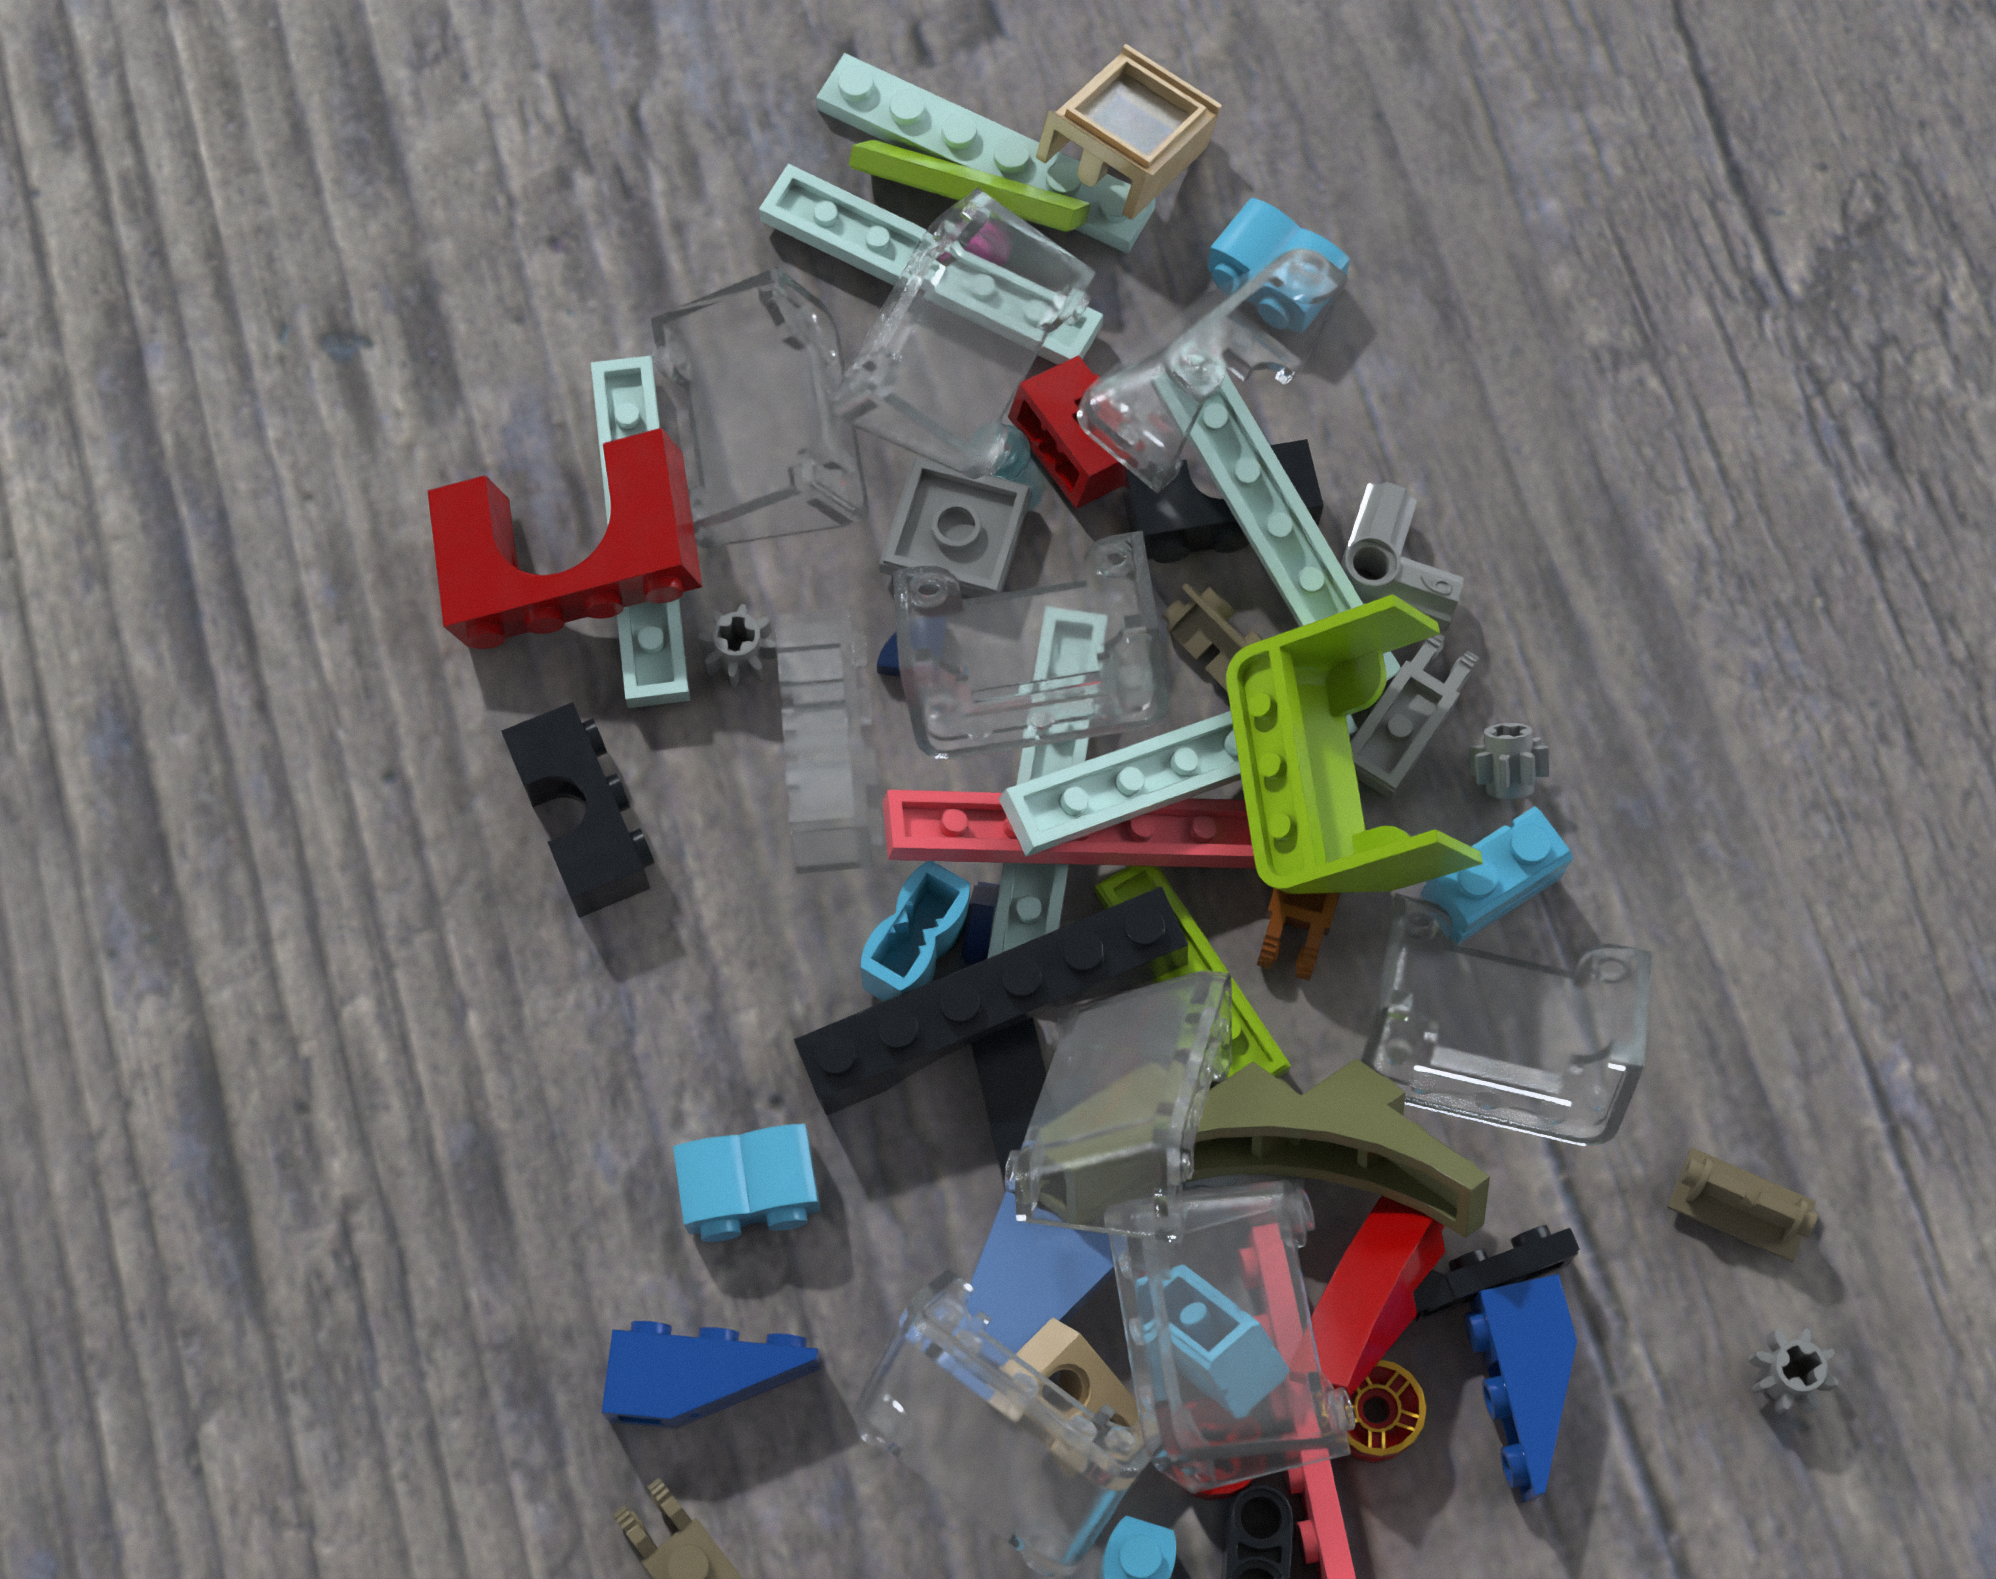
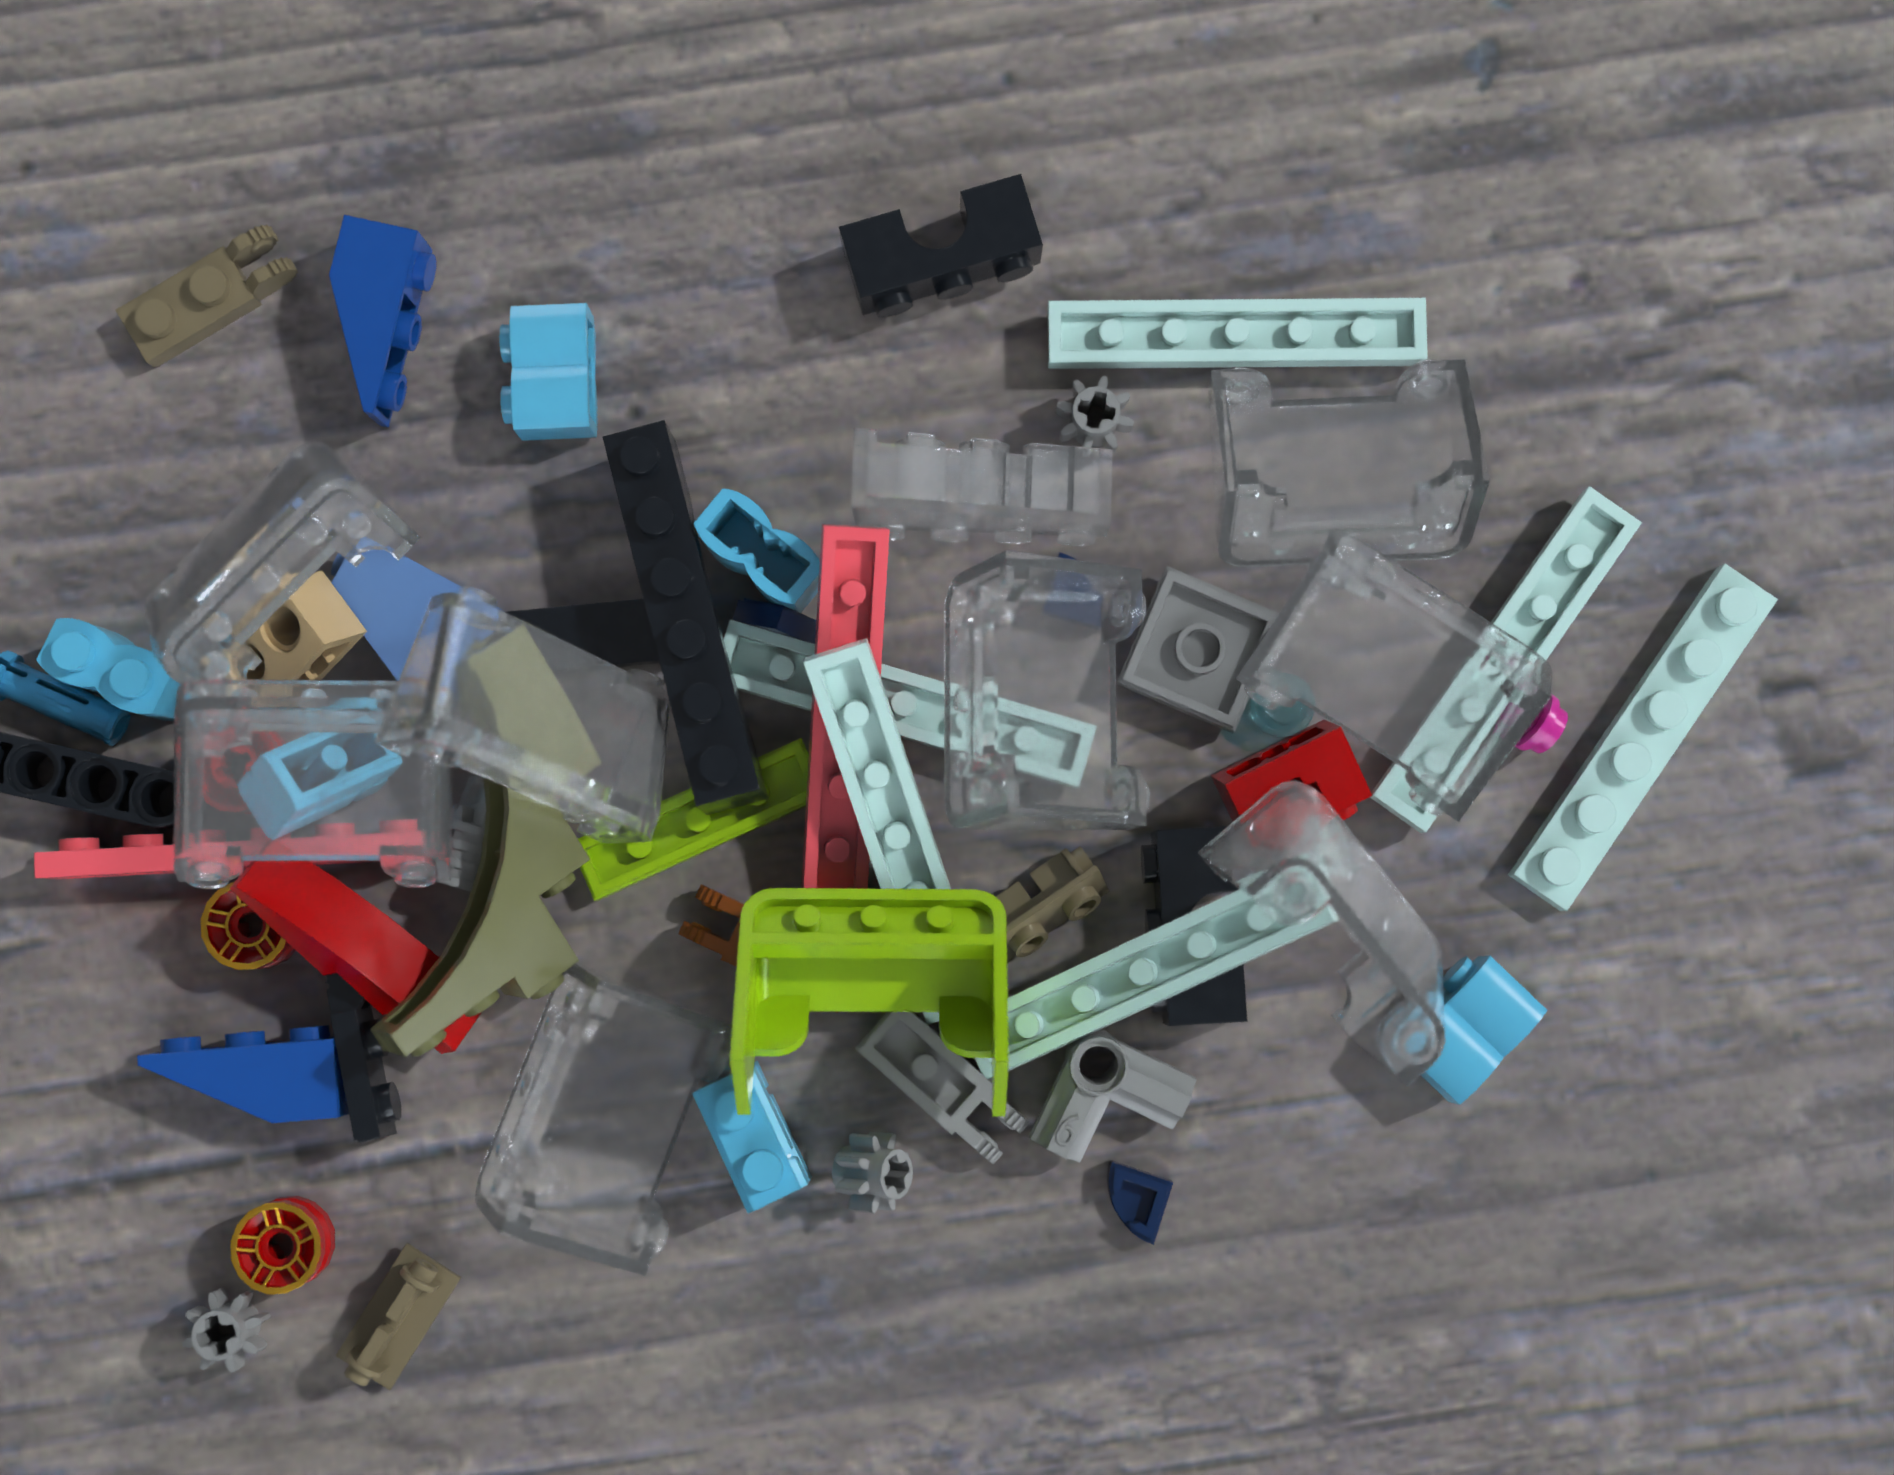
camera: 100 degrees right, 15 degrees up
red arch [427,428,703,649] -> none
lime tile [848,139,1091,232] -> none
tan window [1036,44,1222,220] -> none
none -> red wheel [230,1196,335,1295]
none -> dark blue tile [1107,1160,1173,1245]

